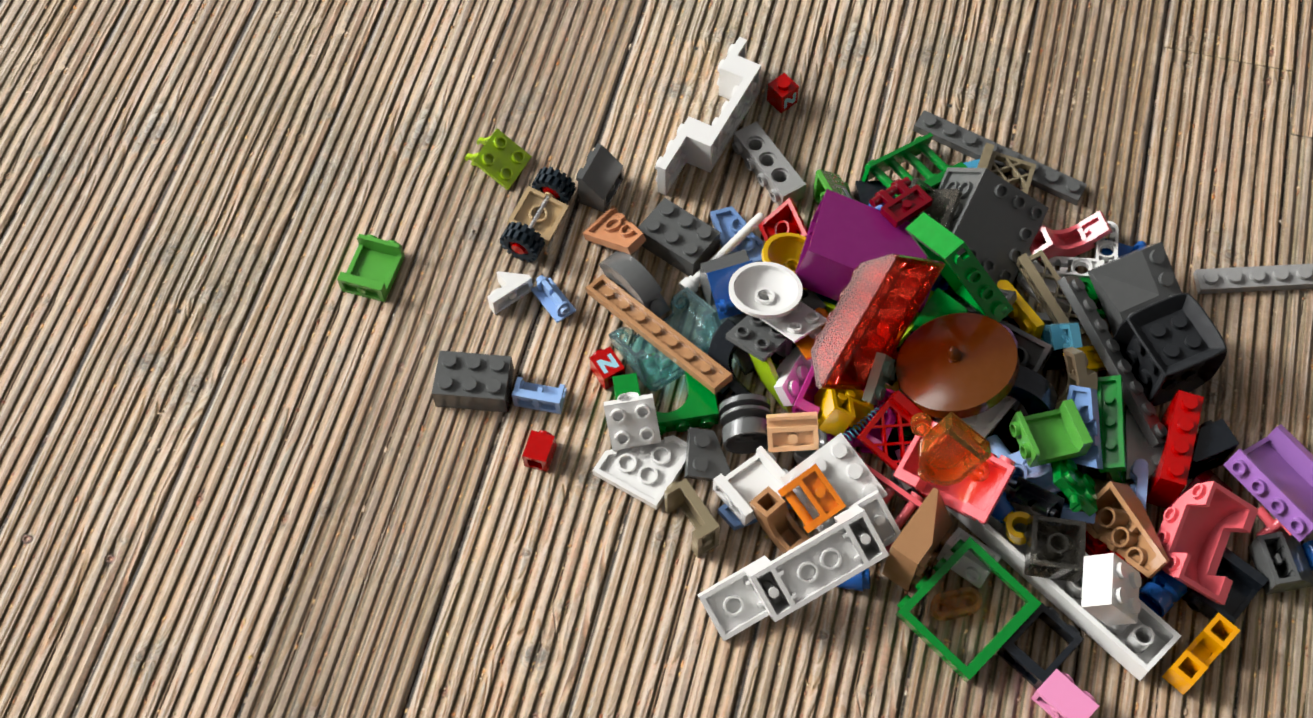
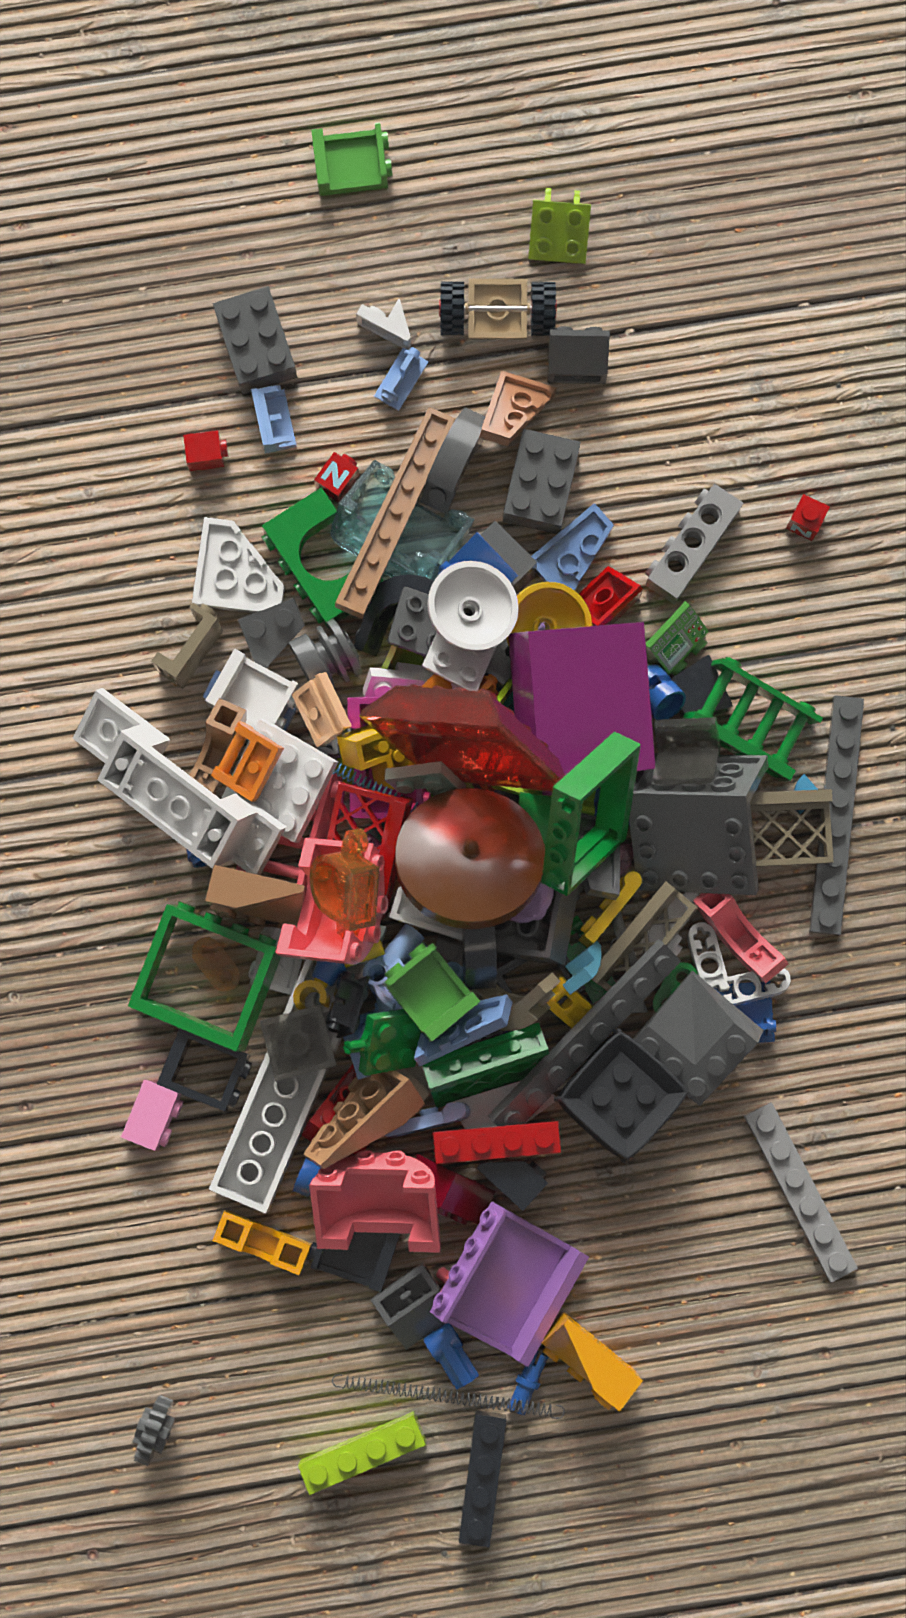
camera: 65 degrees right, 20 degrees up
white plate [604,392,661,451] -> none
white bracket [655,37,761,196] -> none
white piece [678,213,765,297] -> none
dark red plate [869,177,933,228] -> none
white brick [1081,553,1142,626] -> none

